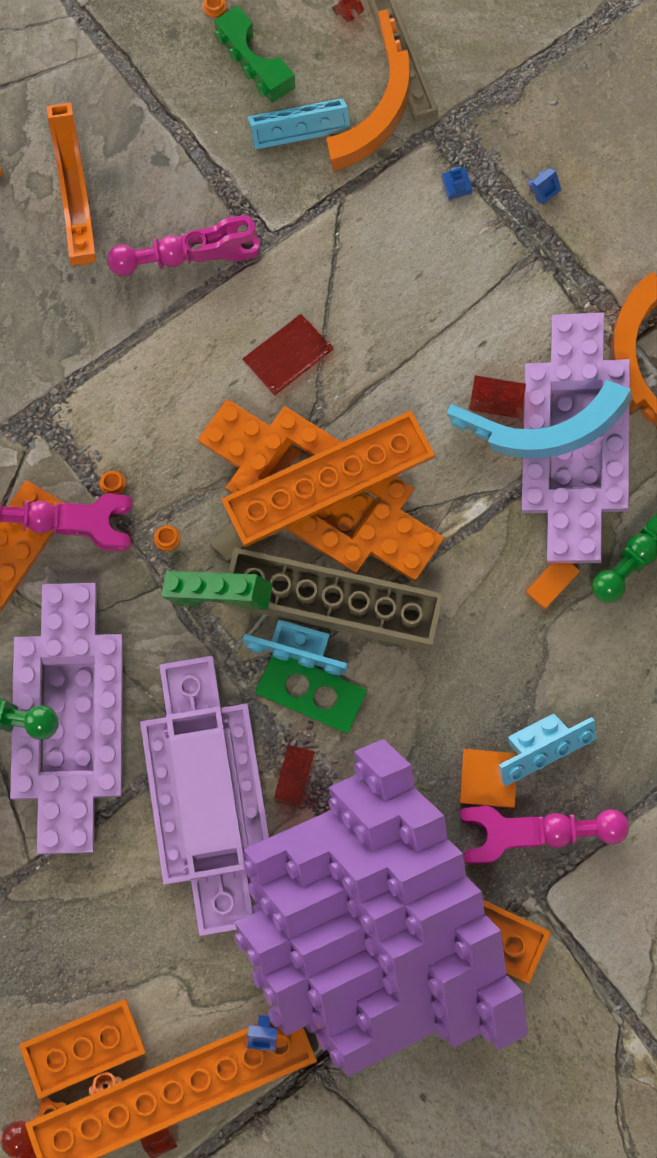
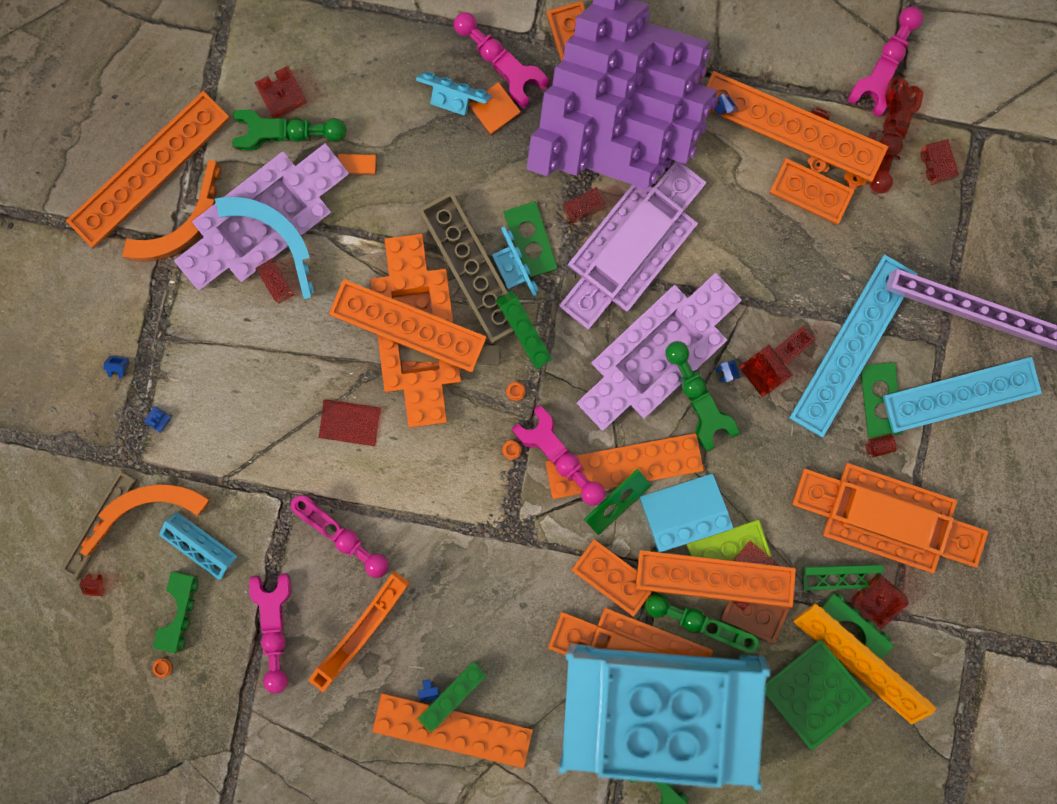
camera: 130 degrees left, 10 degrees up
none -> dark pink piece [249,573,291,694]

